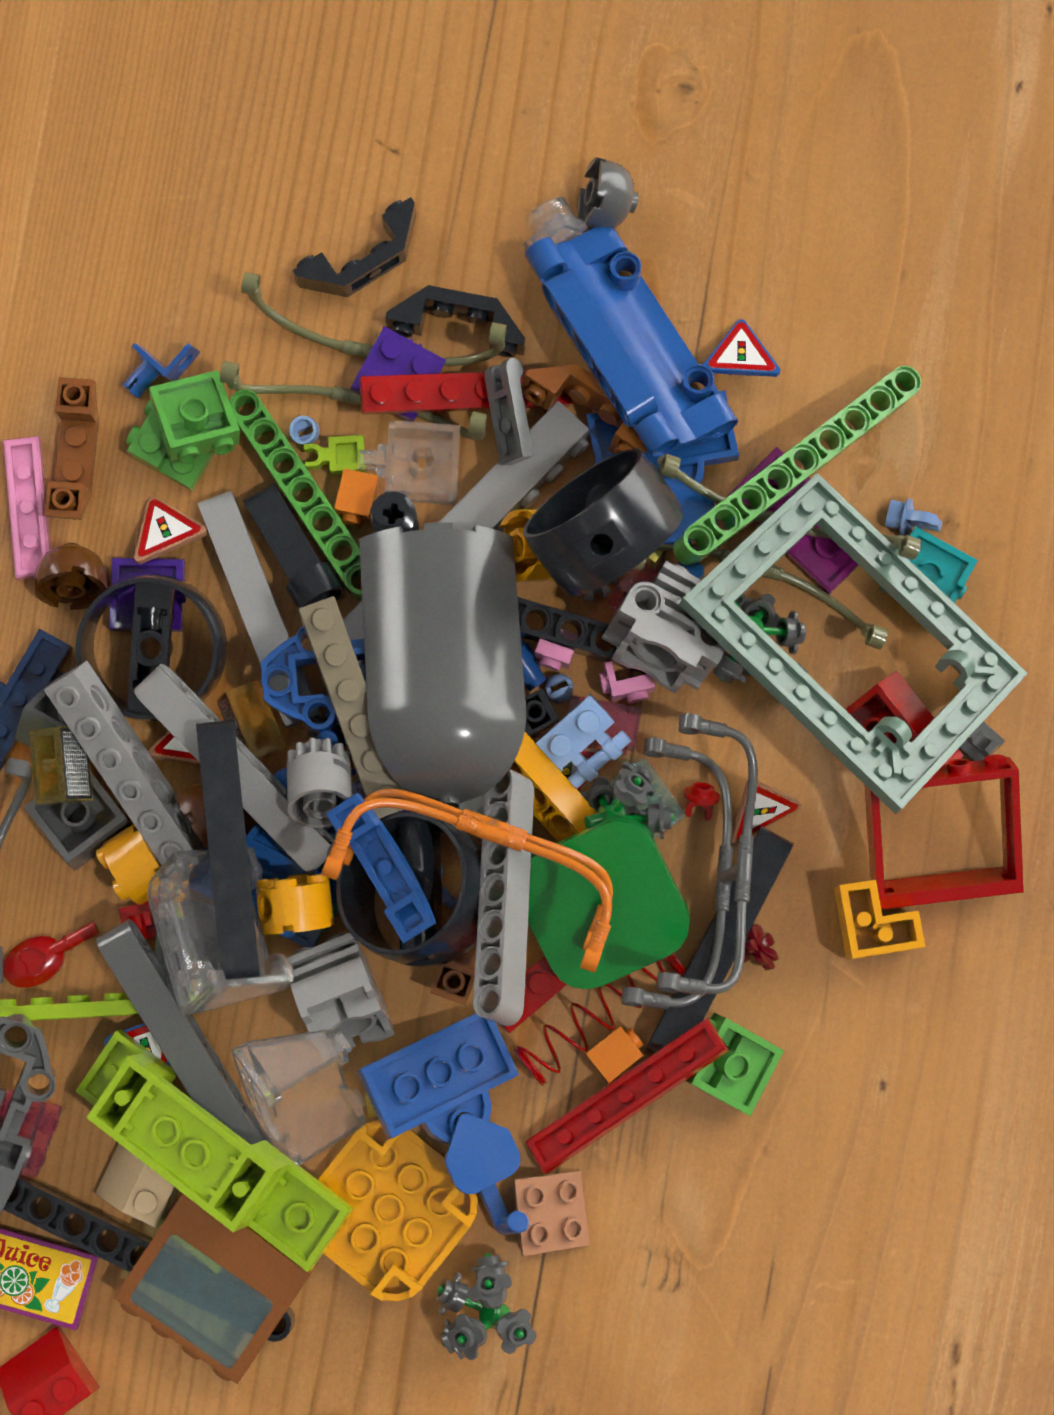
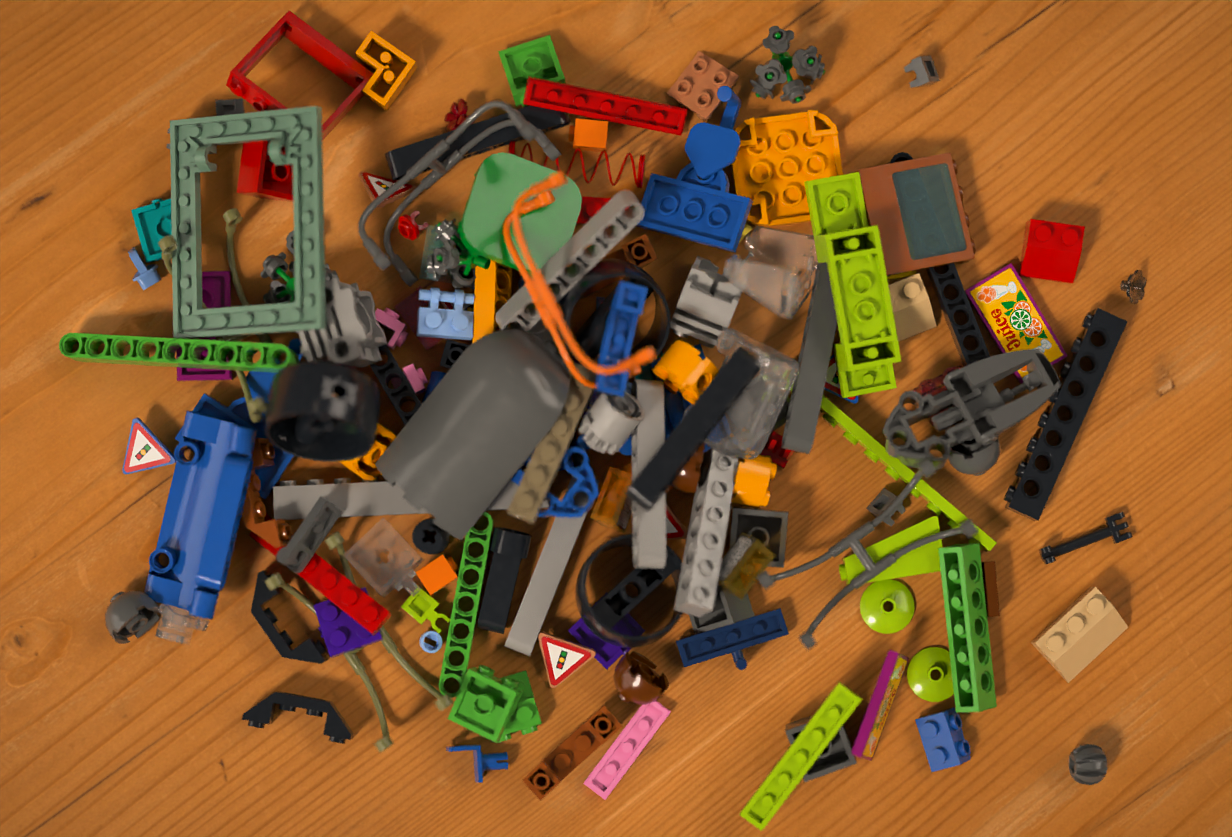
camera: 140 degrees left, 5 degrees up
red piece [3,921,100,988] -> none
light blue hinge [545,673,574,703] -> none

